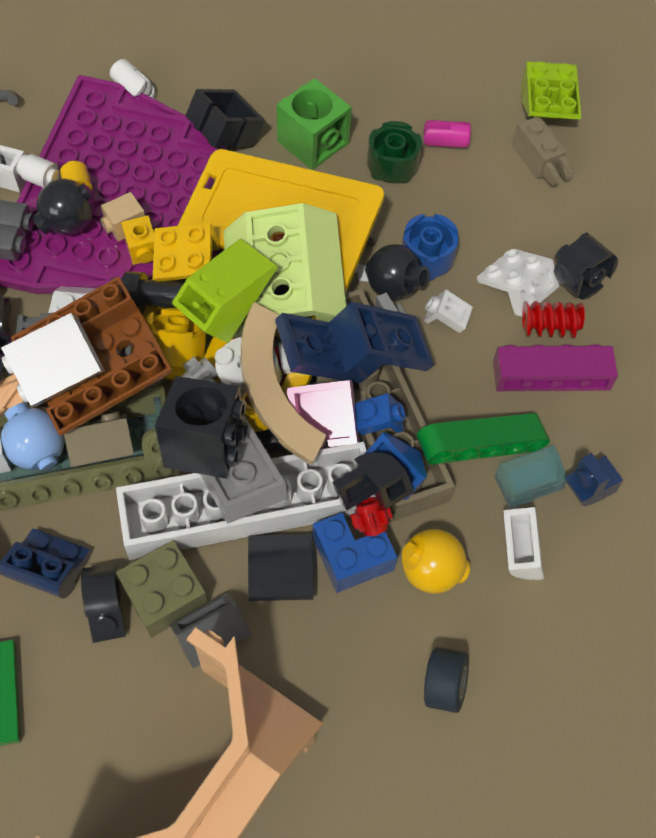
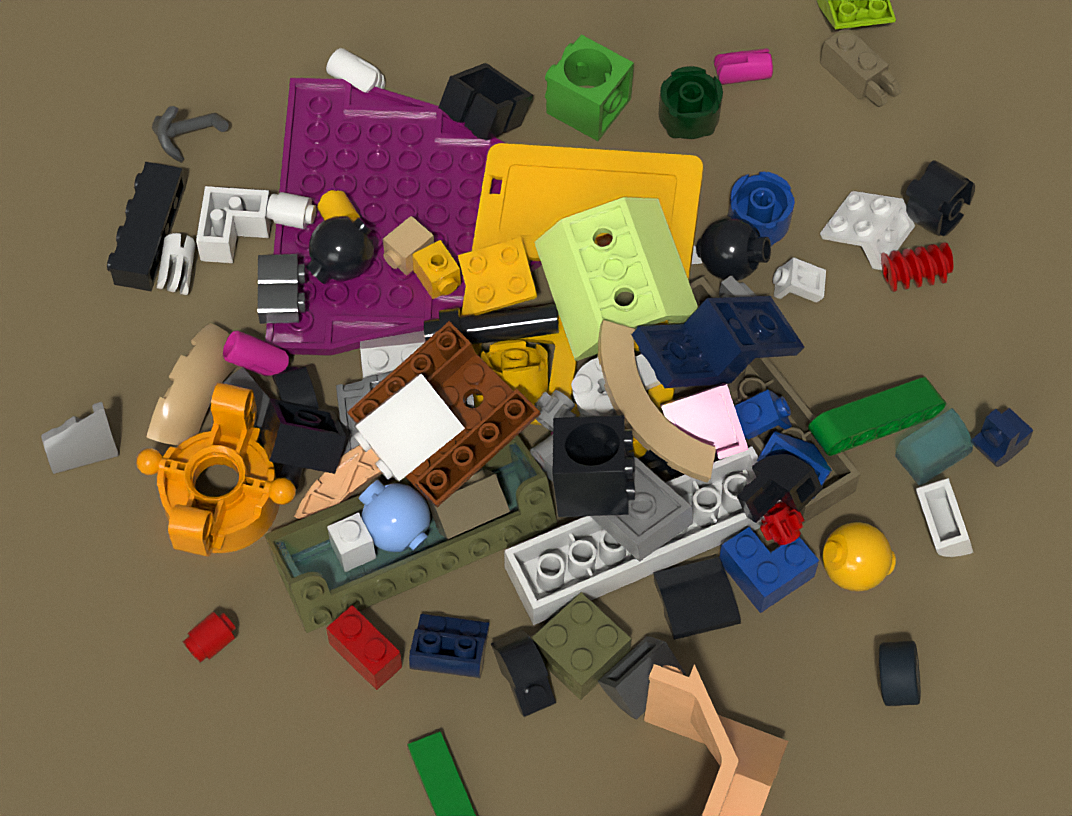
camera: 10 degrees left, 0 degrees up
lime slope [172,238,278,343] -> none
magenta brick [493,344,618,391] -> none

